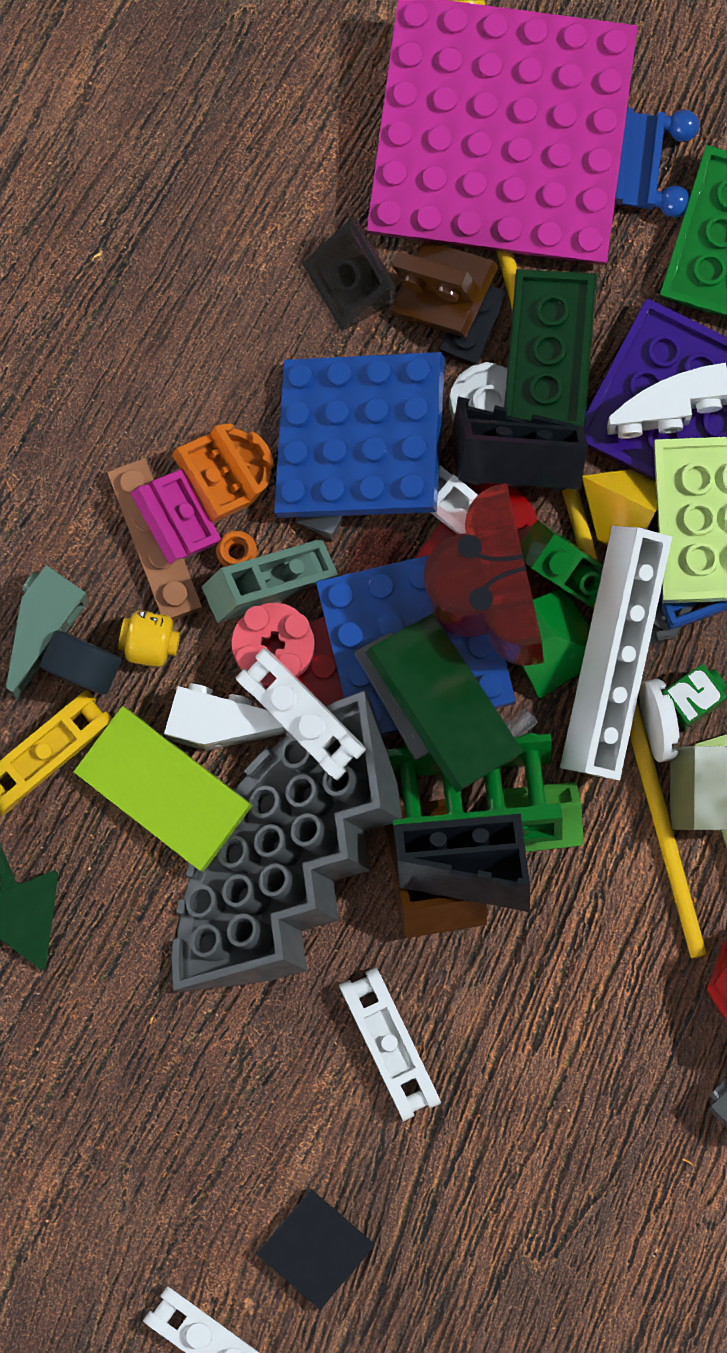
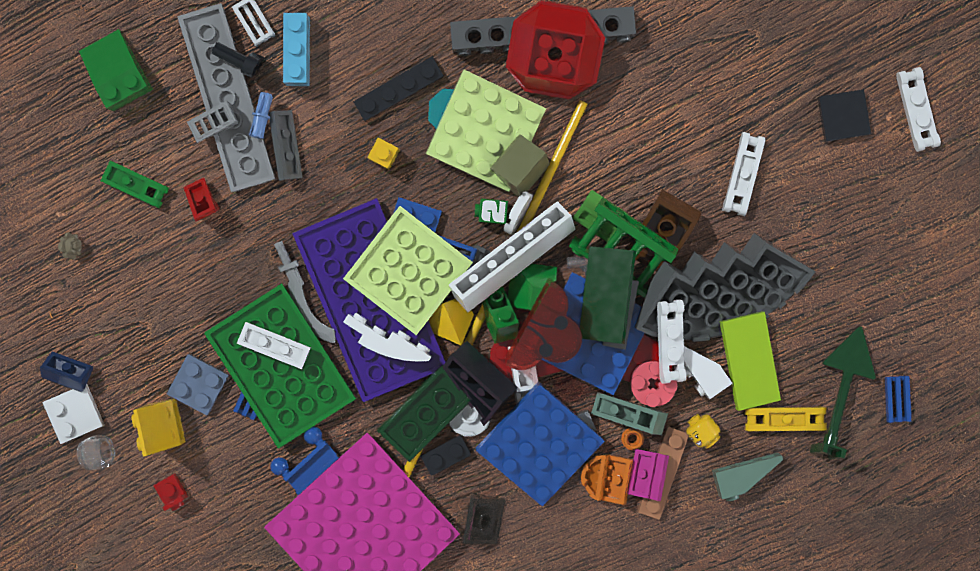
camera: 140 degrees left, 10 degrees up
black wheel [40,630,122,695] -> none
reddish brown bracket [391,241,498,338] -> none
black wedge [394,814,530,912] -> none

